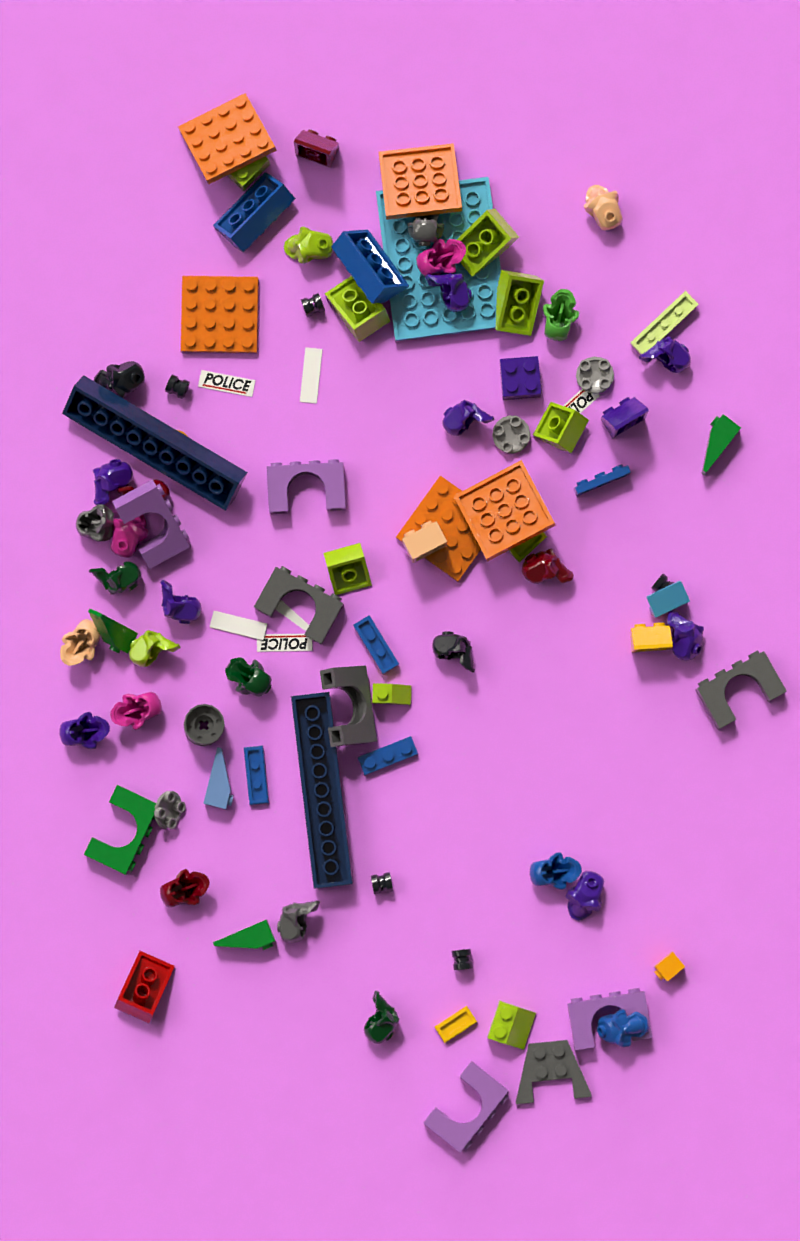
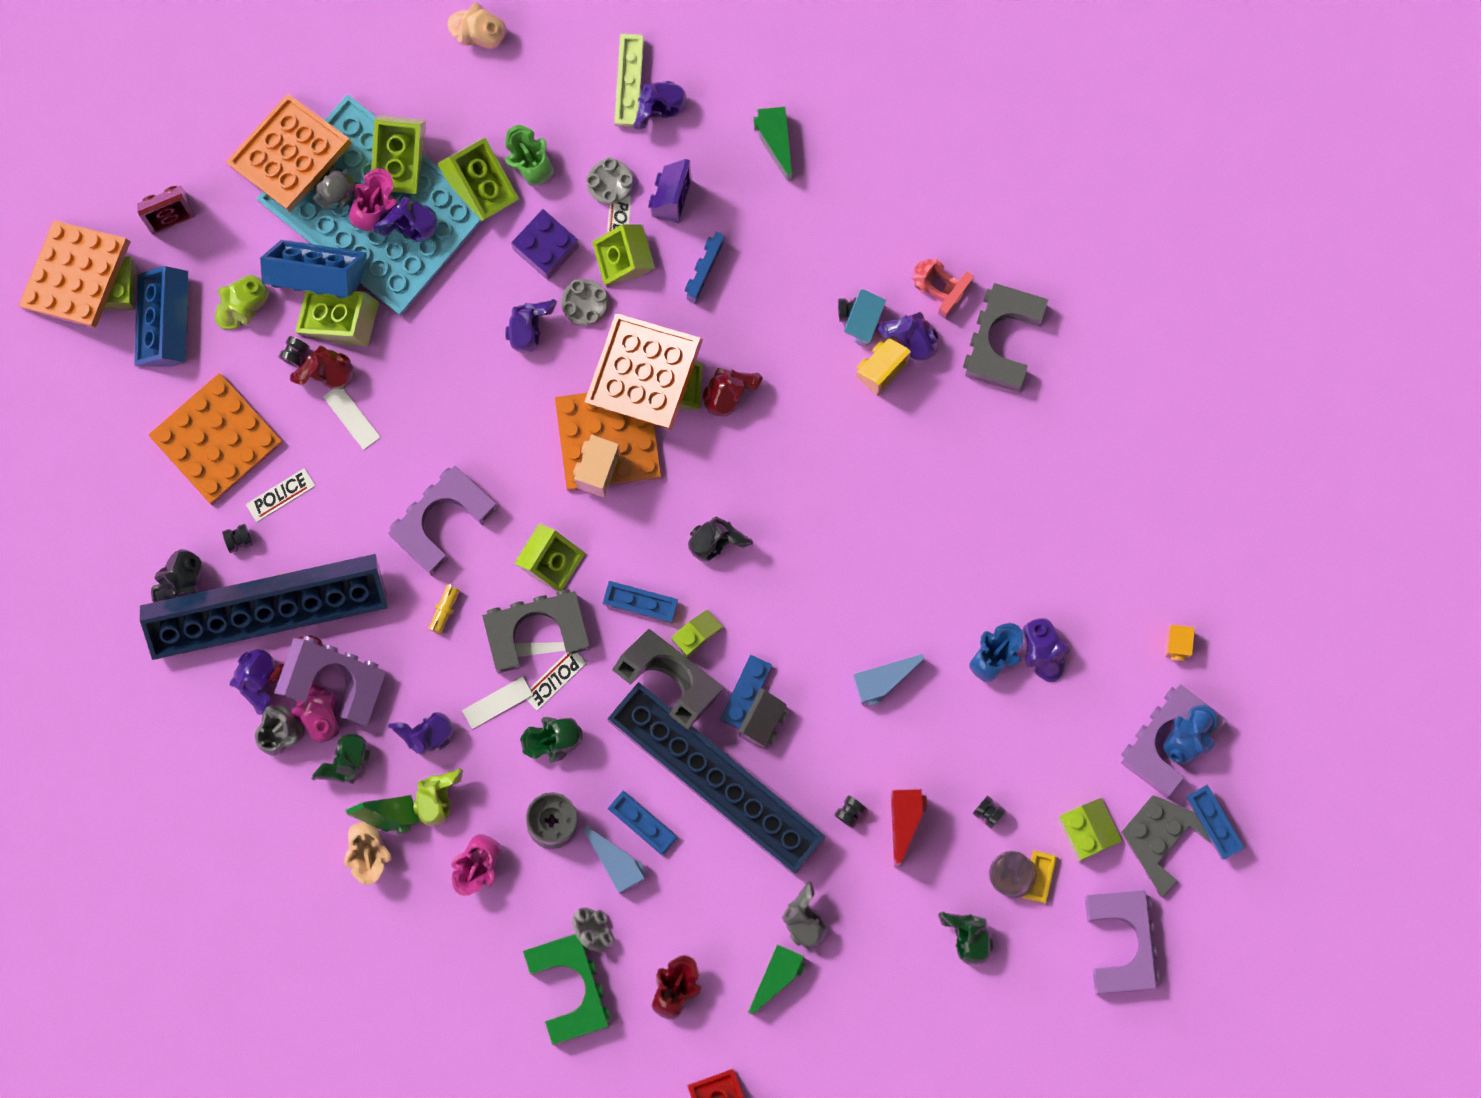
camera: 45 degrees left, 5 degrees down
dark purple head [59,712,110,749] -> none
none -> dark red head [290,345,354,390]
none -> yellow pin [428,585,461,634]
none -> dark grey slope [739,688,789,749]
none -> medium blue slope [853,654,924,707]
none -> red slope [891,789,927,867]
none -> coral tile [911,258,974,319]
none -> clear purple head [989,851,1037,898]
none -> blue plate [1186,784,1244,861]

